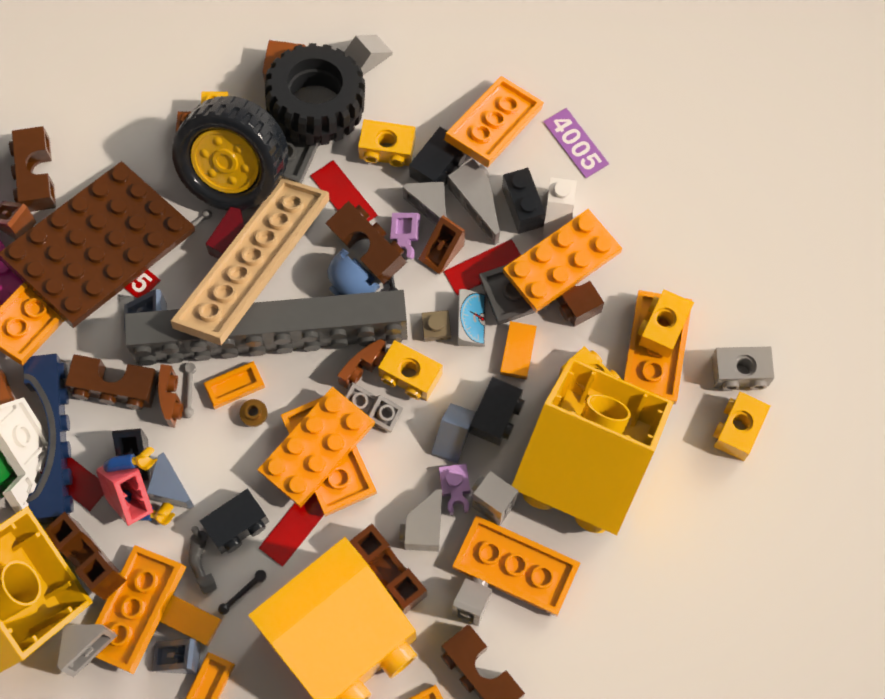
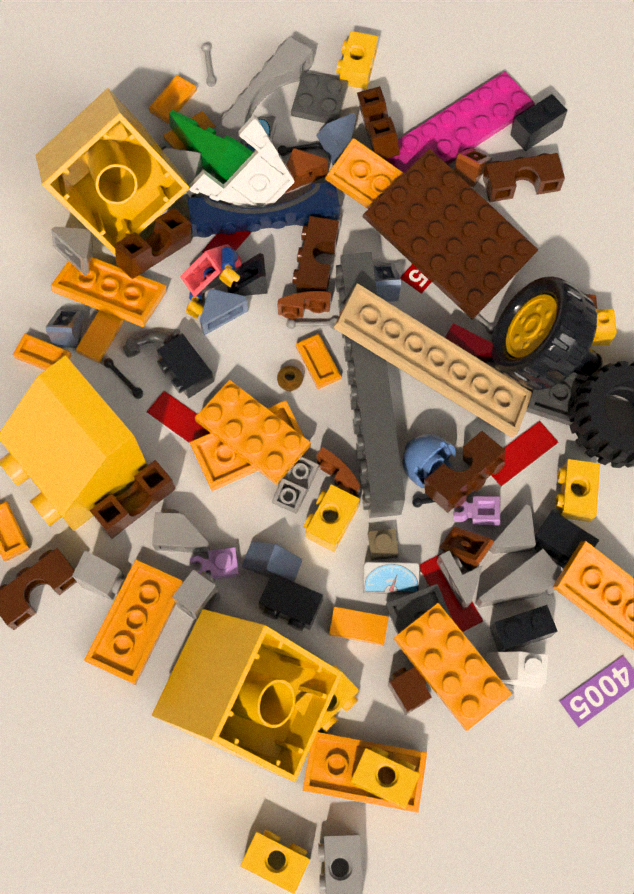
camera: 90 degrees right, 0 degrees up
none -> light grey slope [436,551,482,610]

